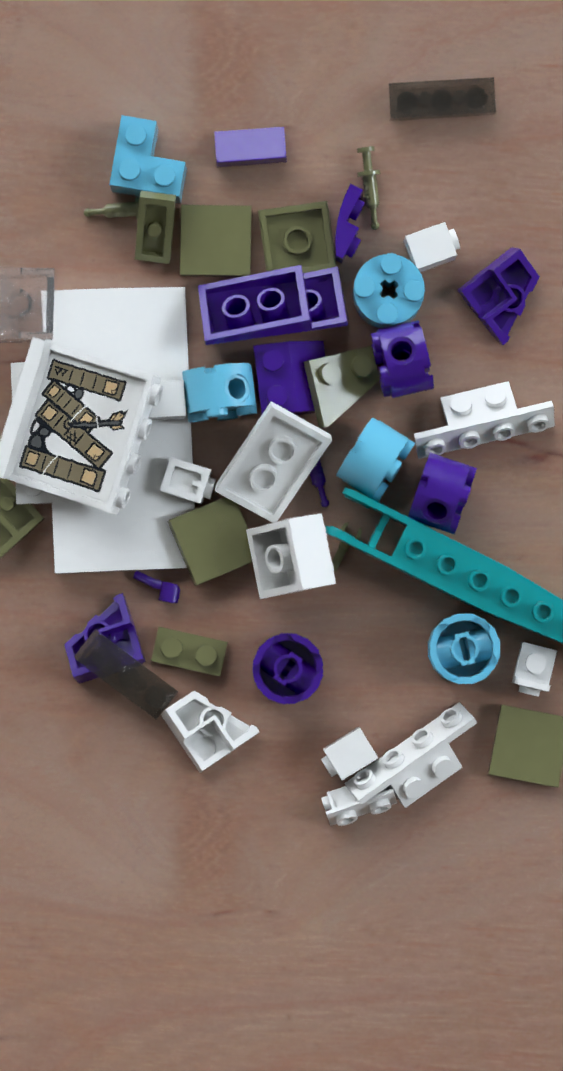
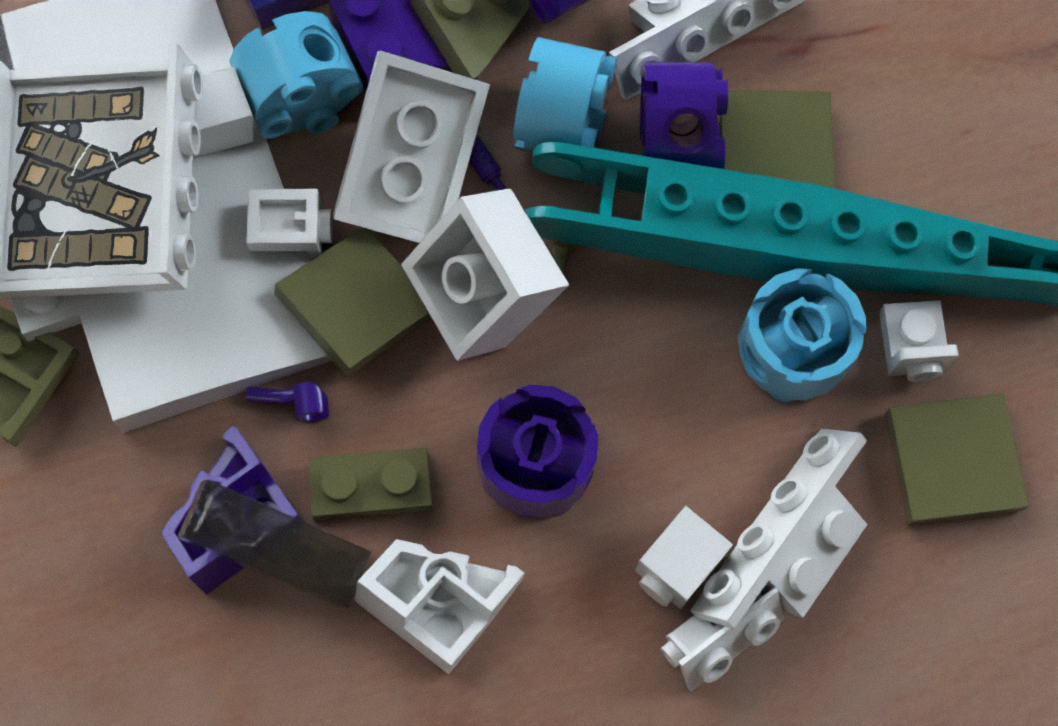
camera: 25 degrees left, 15 degrees down
none -> olive tile [719,90,836,189]

